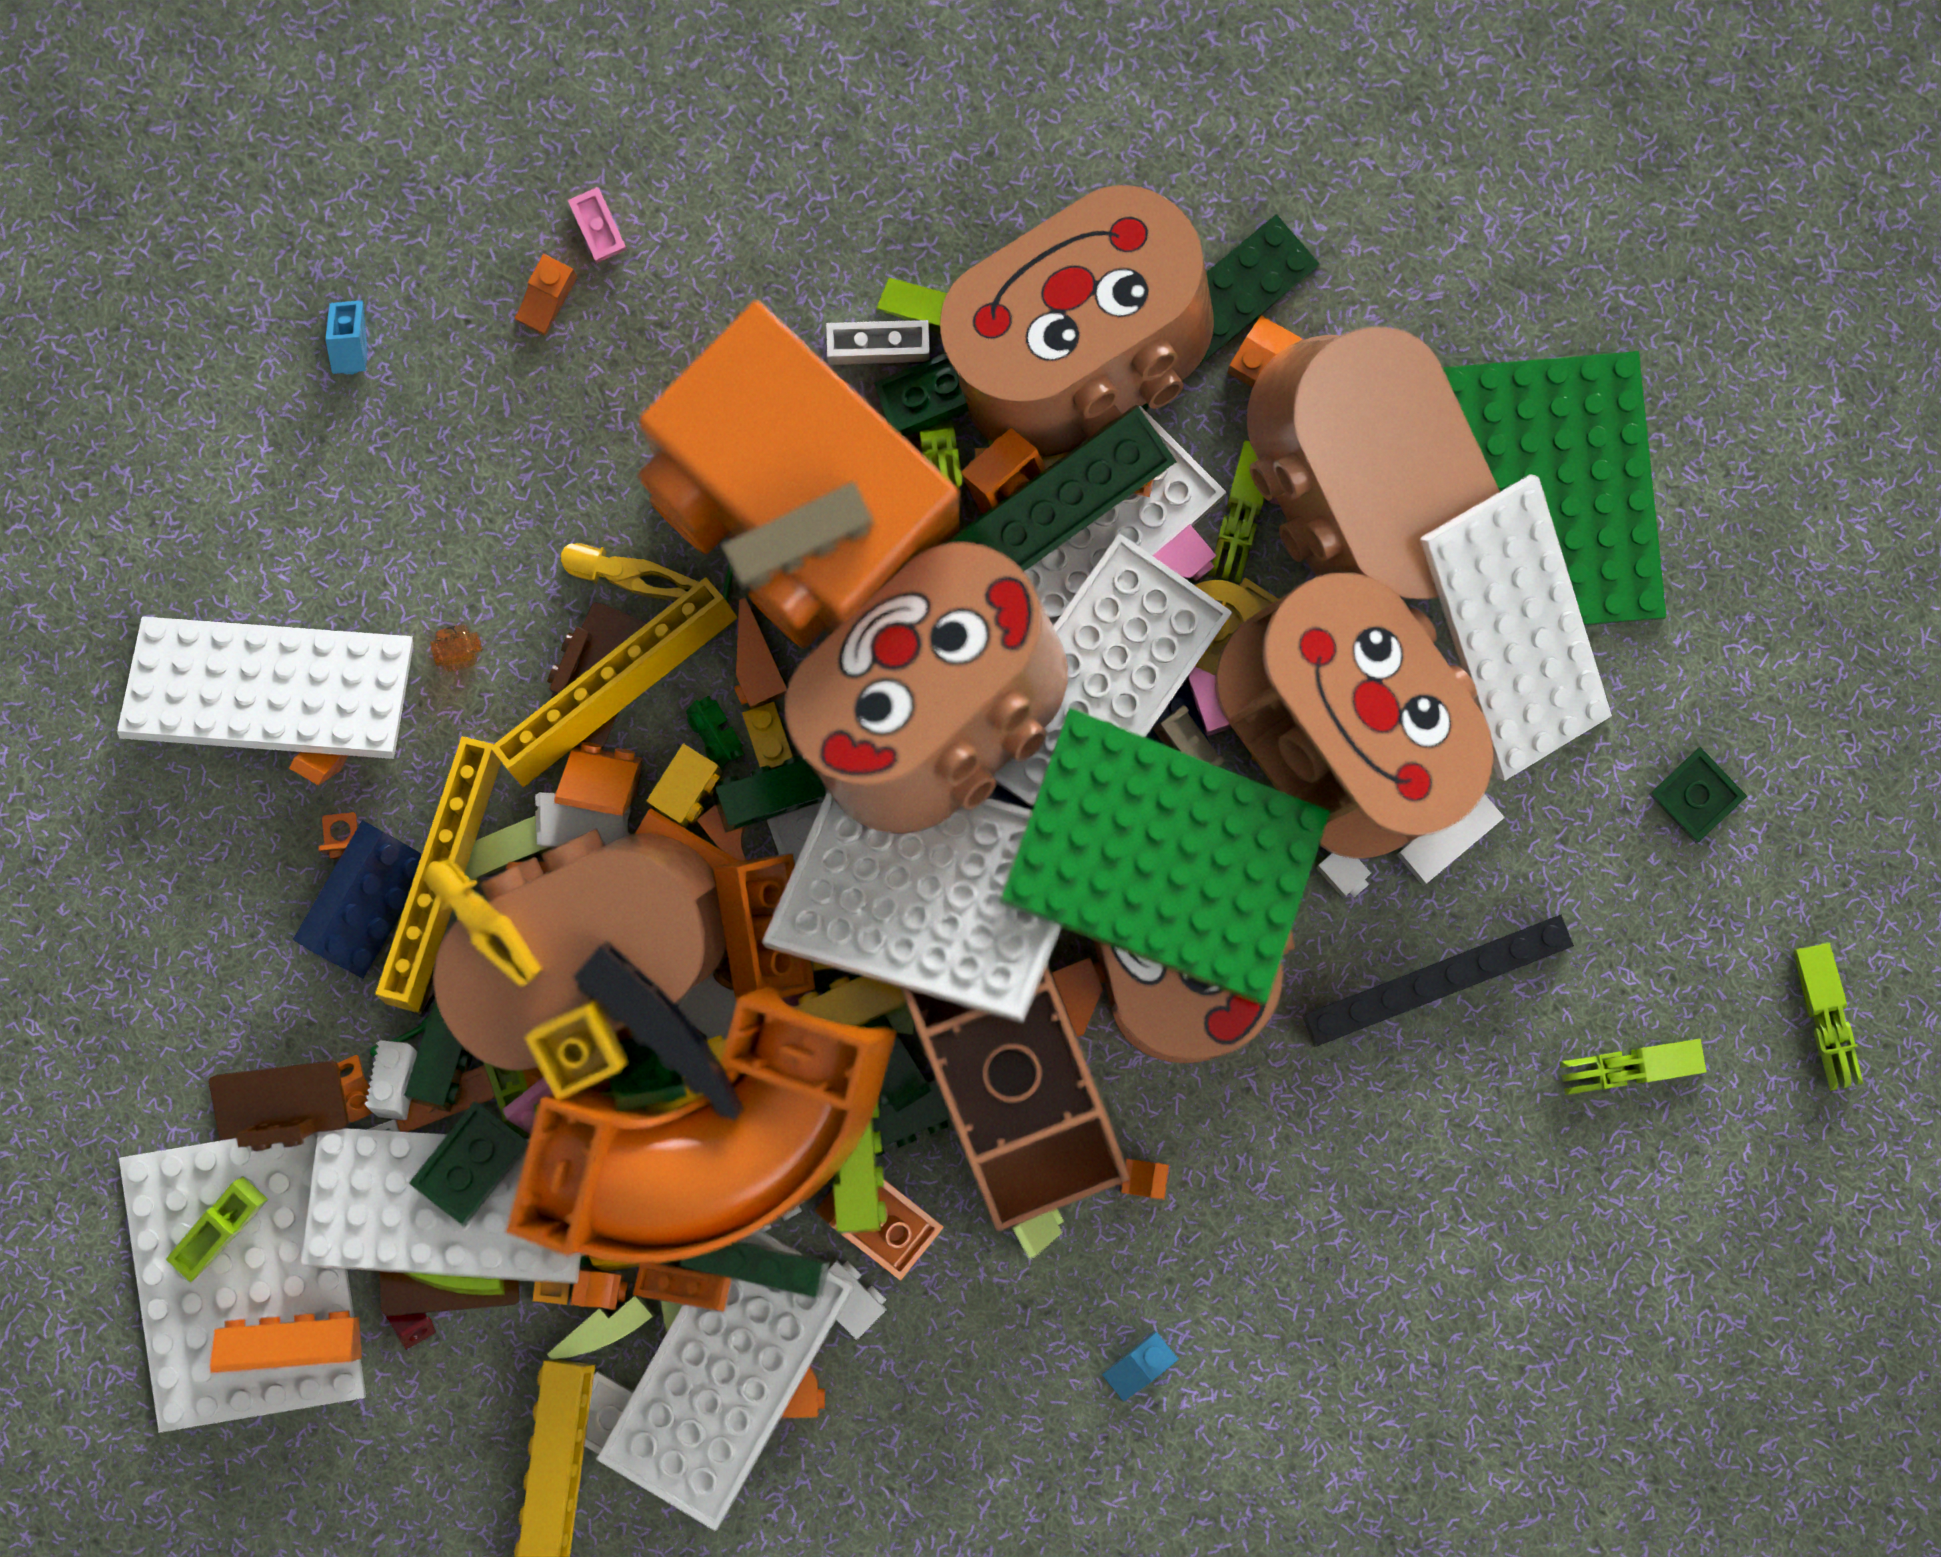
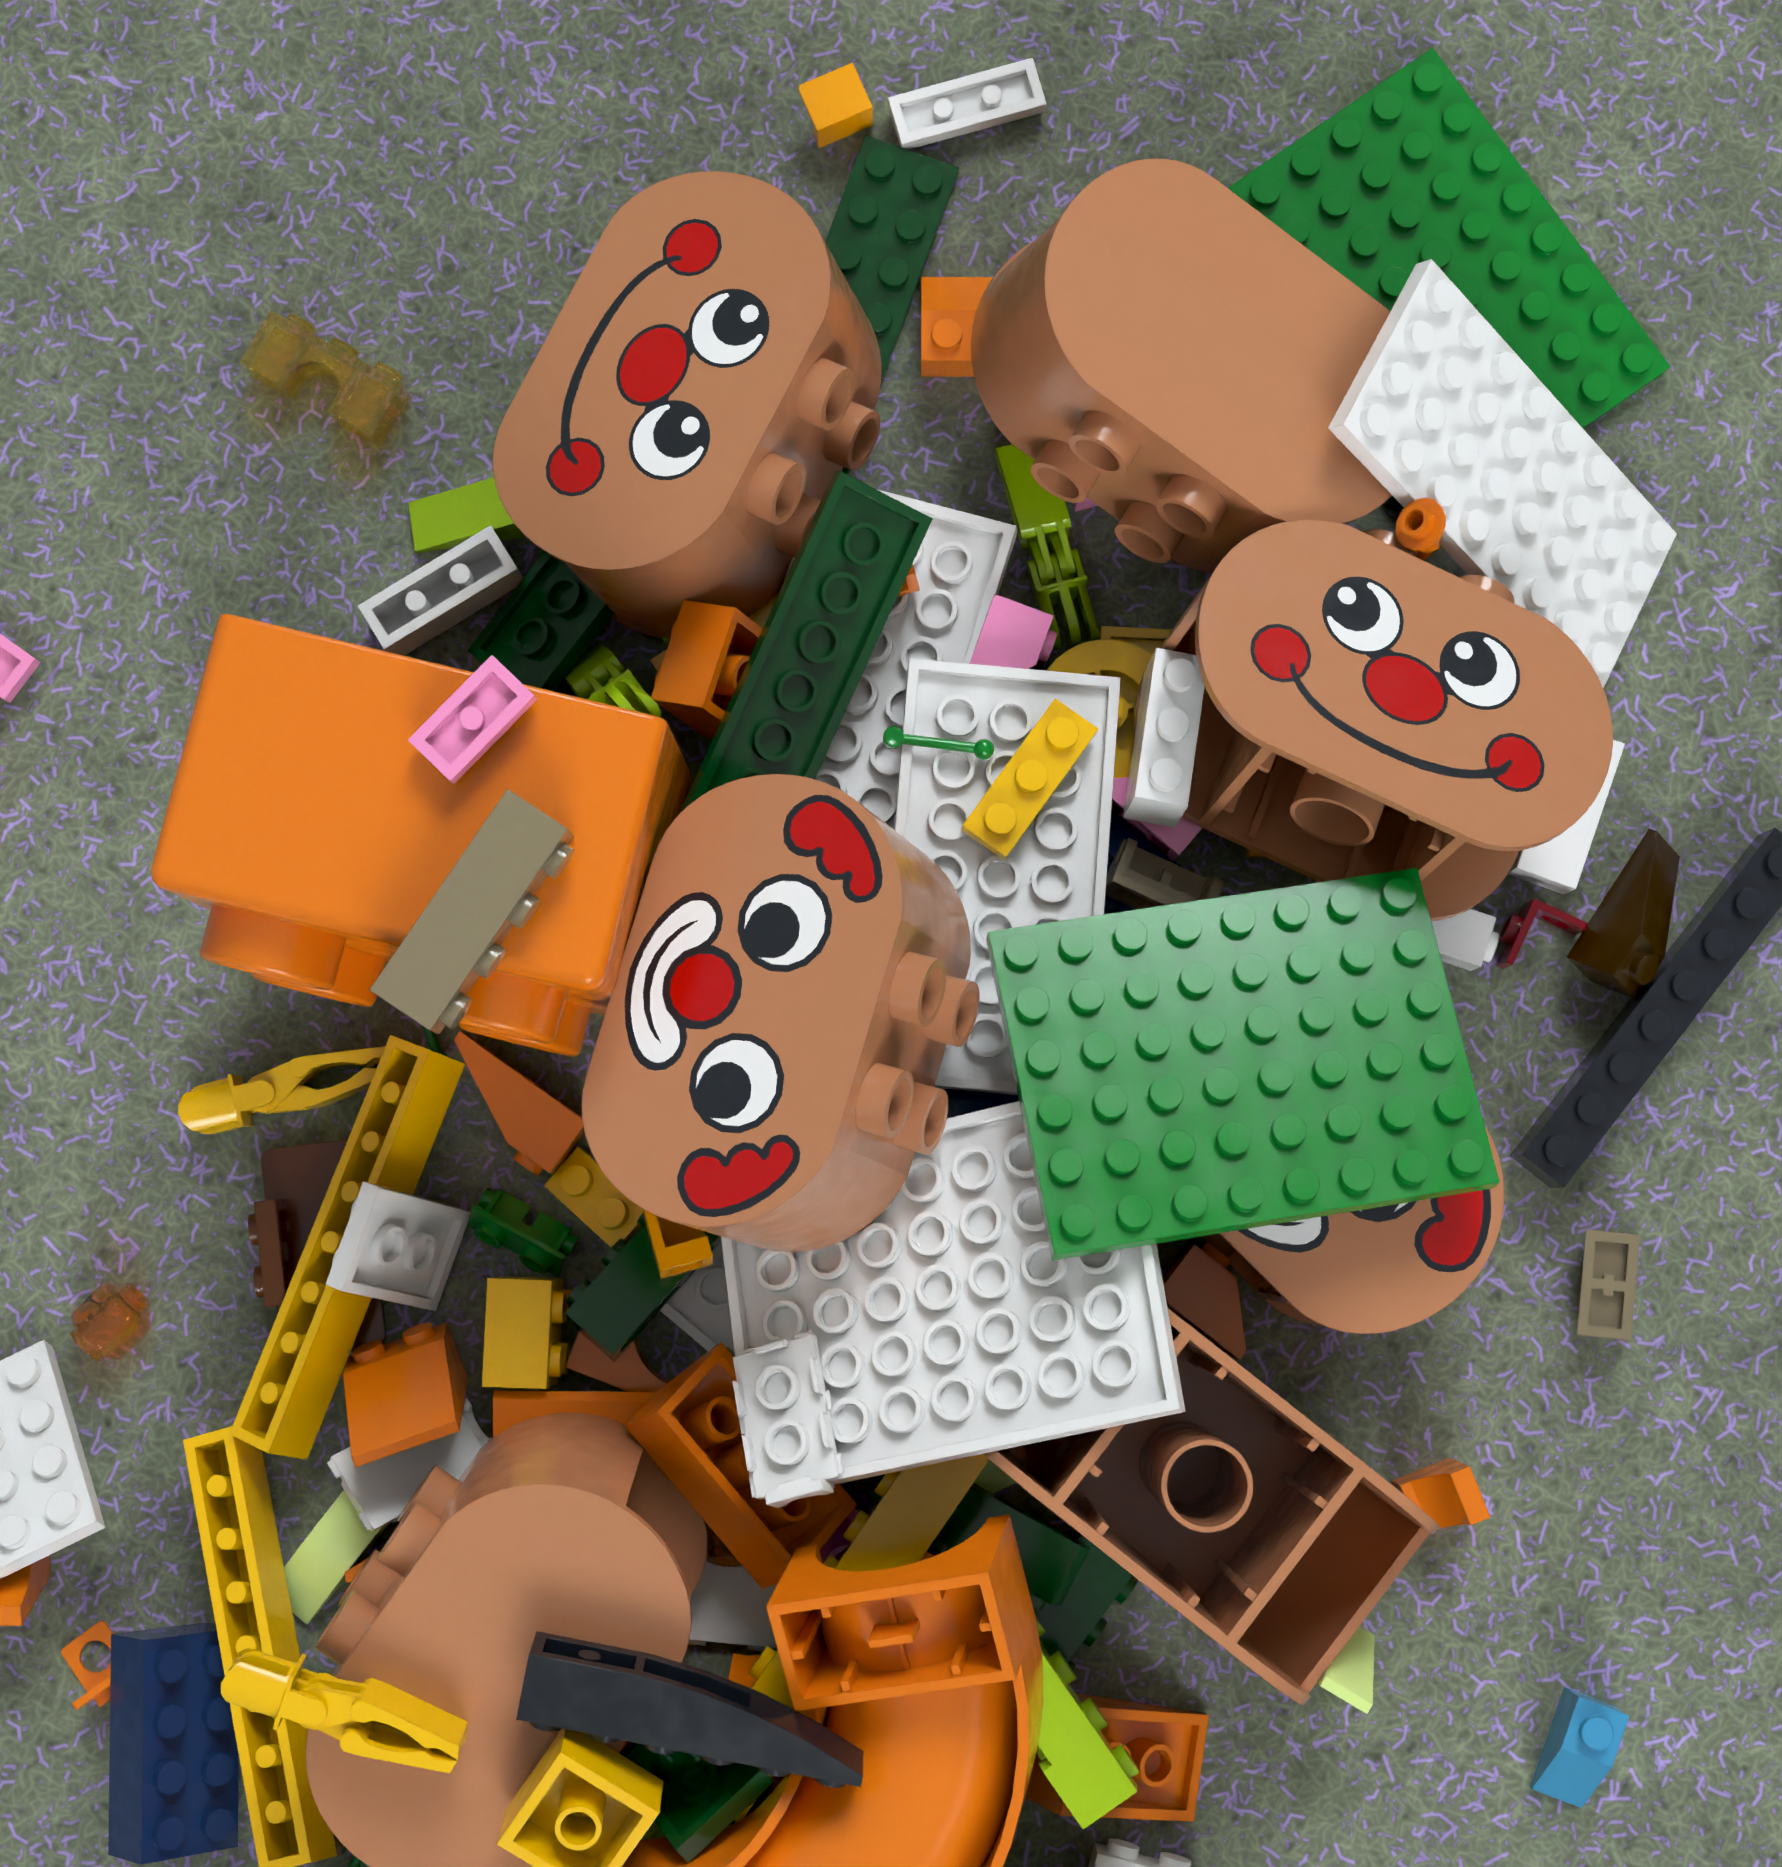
camera: 30 degrees left, 0 degrees up
none -> clear yellow arch [239,310,410,448]
none -> white plate [326,1181,471,1311]
none -> bright pink plate [408,655,537,784]
none -> light orange panel [644,1209,713,1279]
none -> white piece [732,1330,844,1508]
none -> light orange panel [799,62,873,148]
none -> green hinge [883,726,994,760]
none -> white plate [888,58,1047,150]
none -> yellow plate [961,698,1099,861]
none -> white brick [1123,648,1205,828]
none -> orange plate [1395,498,1446,559]
none -> dark red bracket [1496,898,1588,969]
none -> dark brown slope [1566,829,1680,1000]
none -> dark tan hinge [1577,1229,1640,1341]

